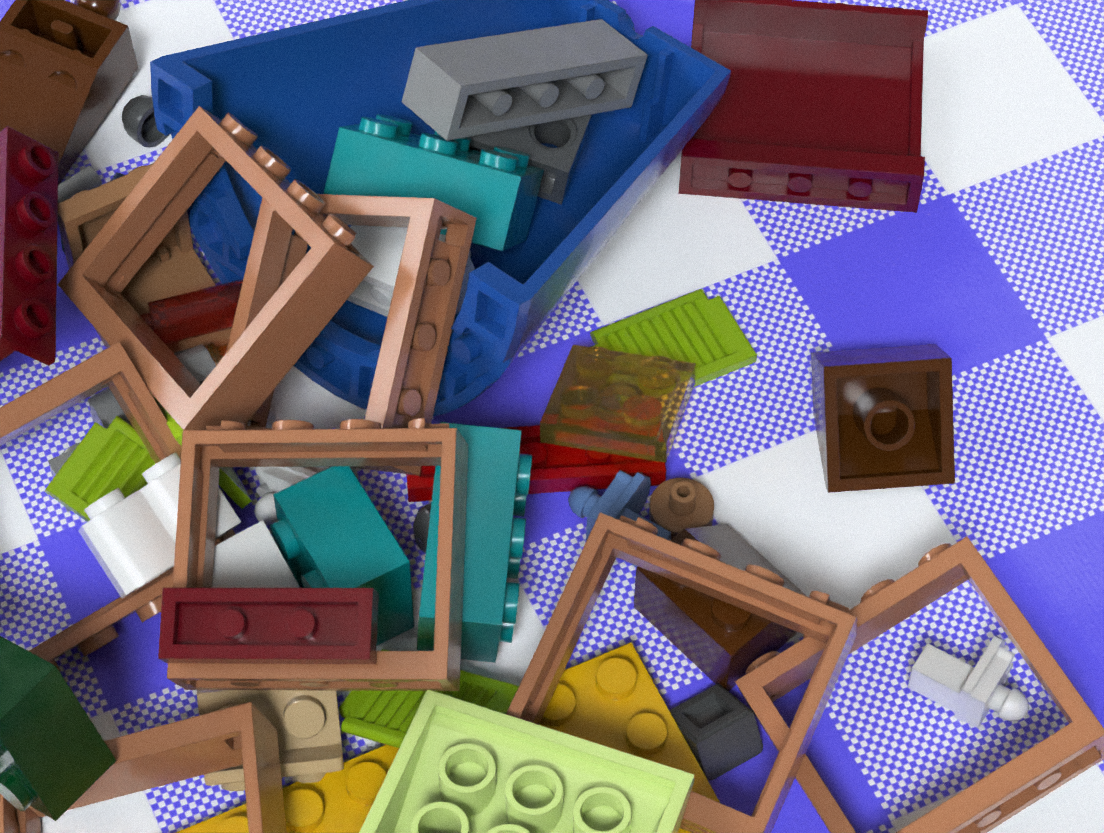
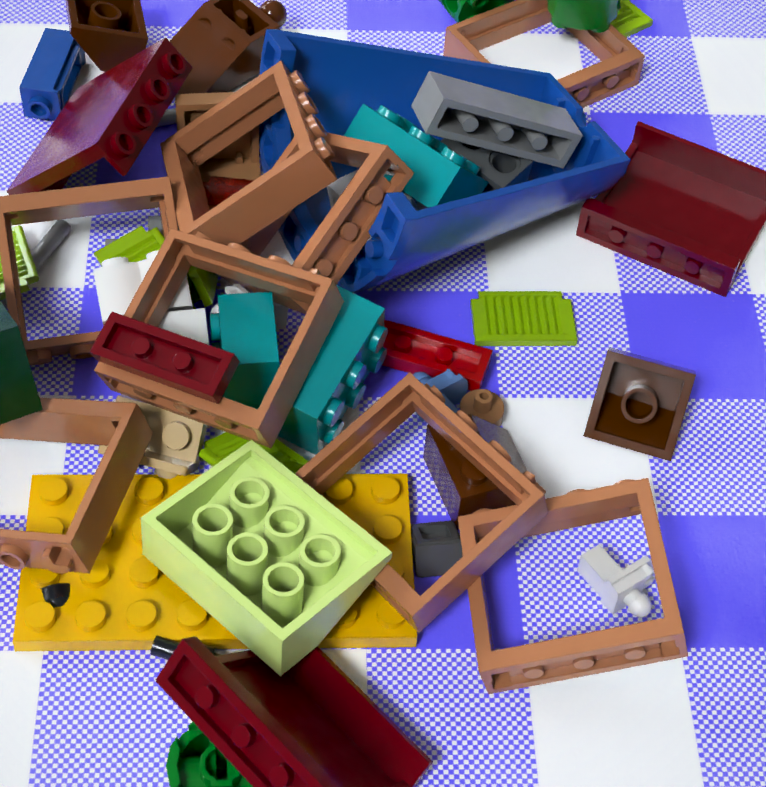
camera: 20 degrees right, 5 degrees down
clear yellow plate [540,345,696,463] -> none

